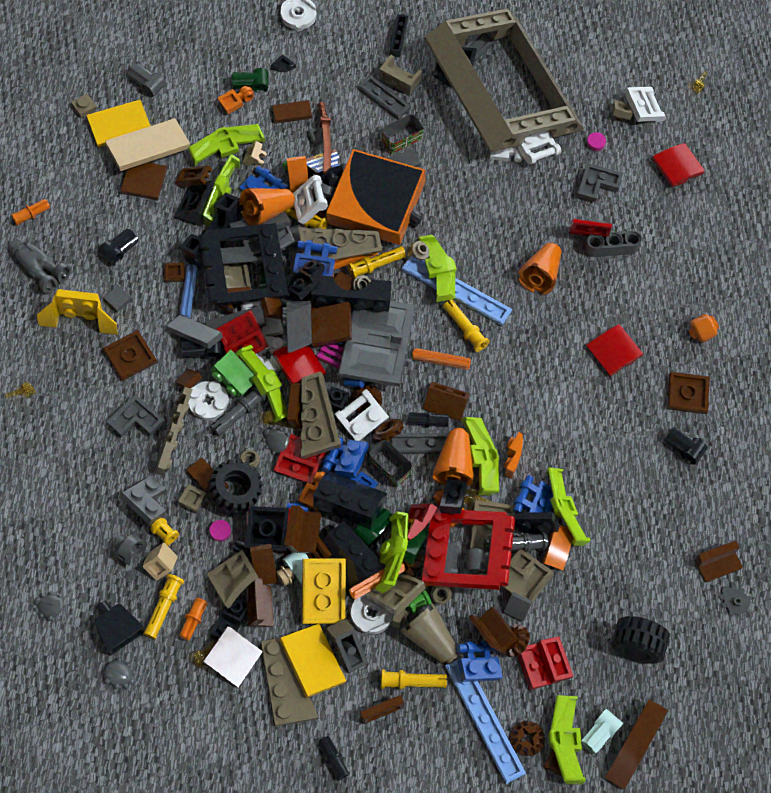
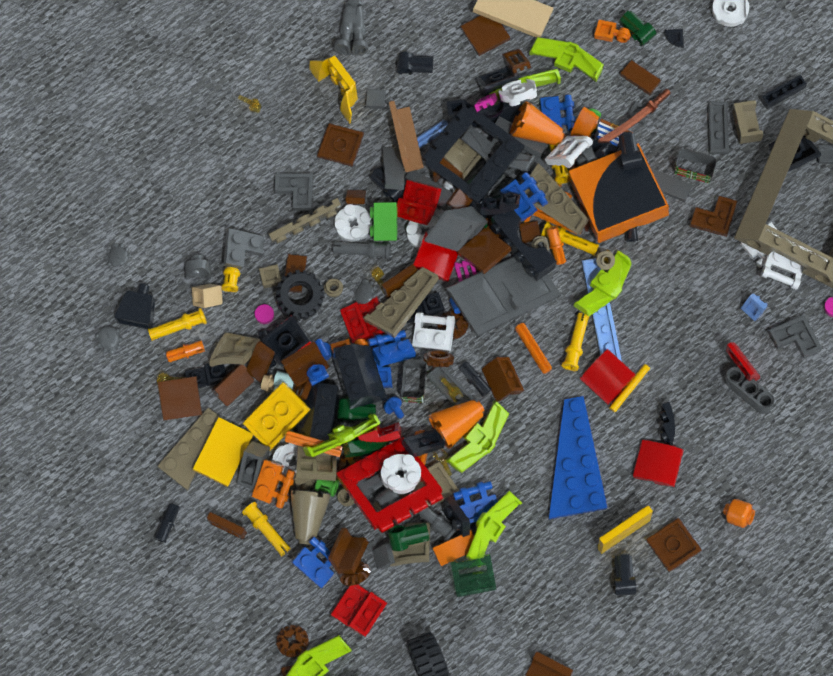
camera: 60 degrees right, 5 degrees up
reddish brown tile [164,262,185,283] -> none
lime plate [236,345,288,423] -> none
tan tile [243,141,267,166] -> none
light blue tile [445,657,526,784] -> none
orange slope [504,432,523,479] -> none
orange cone [518,243,562,295] -> none
none -> orange plate [252,459,295,509]
none -> blue plate [307,364,329,386]
none -> white plate [381,454,421,494]
none -> blue plate [384,397,404,419]
none -> dark green piece [388,523,430,551]
none -> medium nougat fence [389,101,424,172]
none -> clear yellow hand [441,378,463,402]
none -> clear green plate [450,554,497,597]
none -> dark pink tile [475,93,498,112]
none -> white plate [499,79,537,106]
none -> orange axle [546,226,566,265]
none -> blue wing [549,396,608,519]
none -> red slope [580,349,636,405]
none -> yellow tile [598,506,653,554]
none -> yellow bar [609,364,650,413]
none -> black piece [618,131,642,171]
none -> black slope [659,402,675,446]
none -> reddish brown plate [690,196,737,237]
none -> medium blue tile [741,293,767,321]

